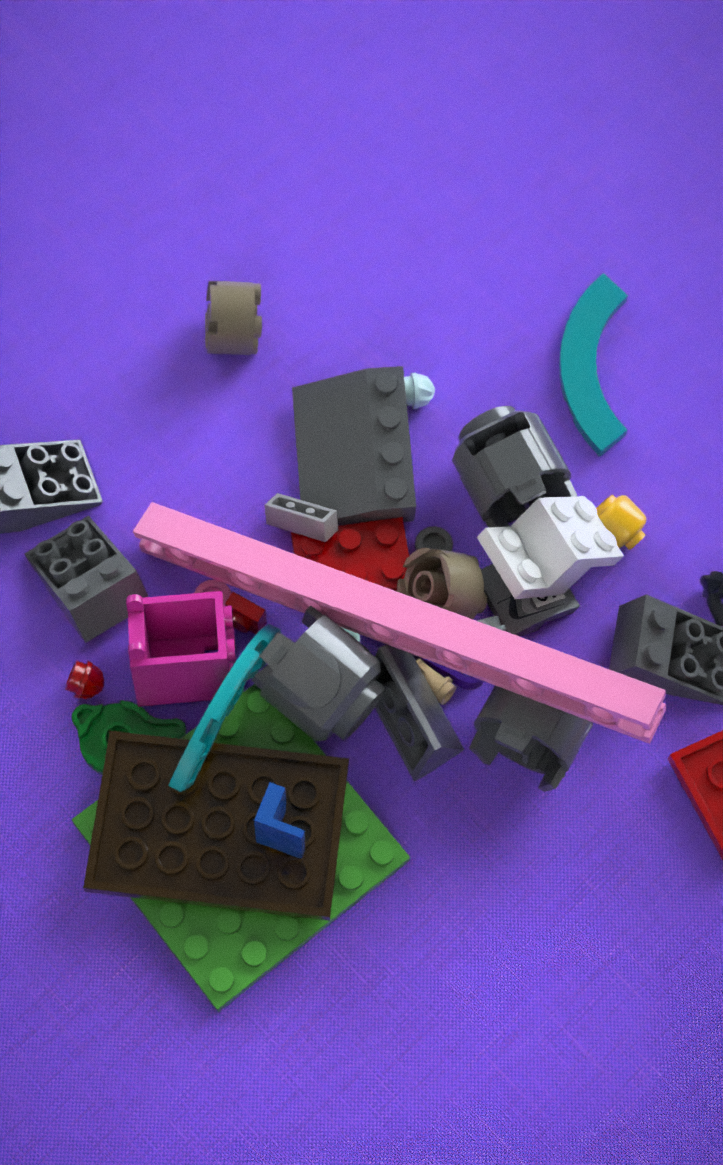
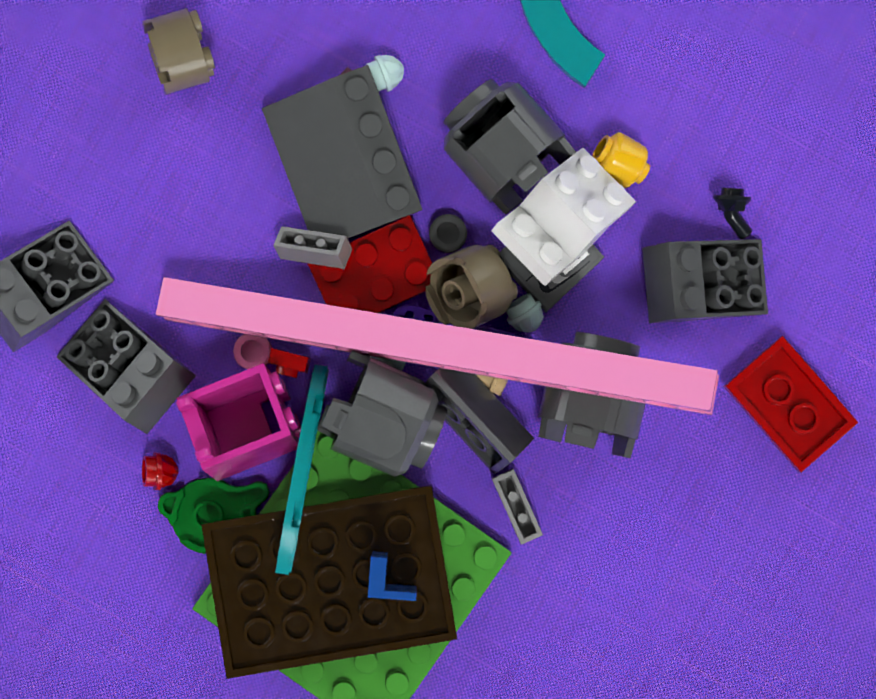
camera: 15 degrees left, 20 degrees up
none -> light grey piece [491,469,543,545]

